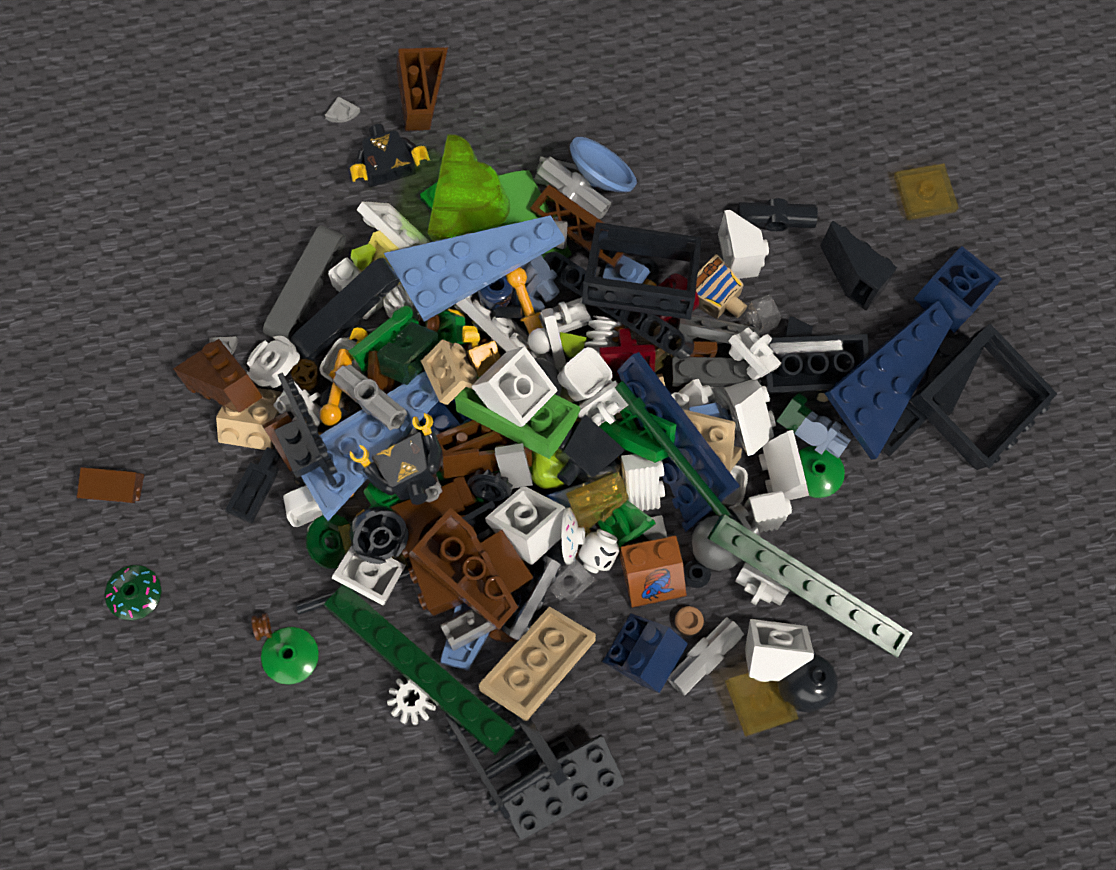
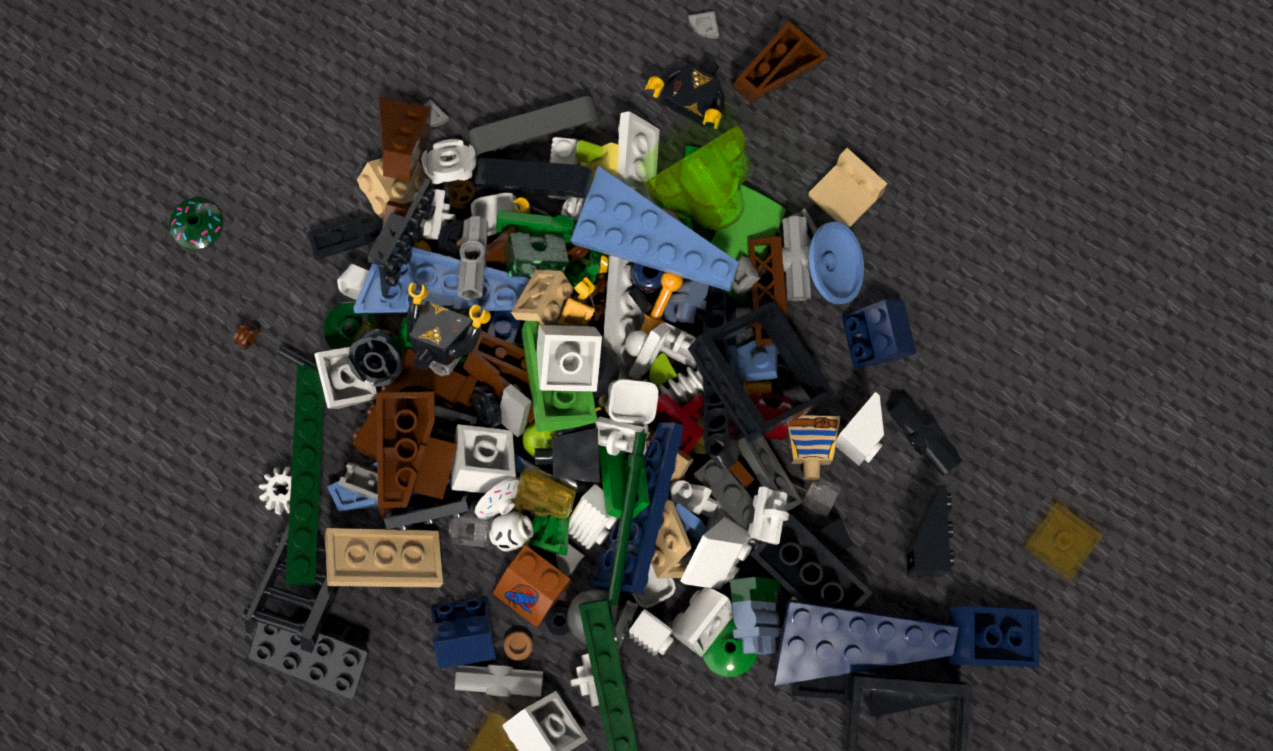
camera: 50 degrees right, 5 degrees up
reddish brown hinge [77,467,145,503] -> none
green dish [261,627,319,685] -> none
light orange pin [319,349,353,426] -> none
none -> tan bracket [808,148,887,228]
none -> dark blue slope [842,299,916,369]

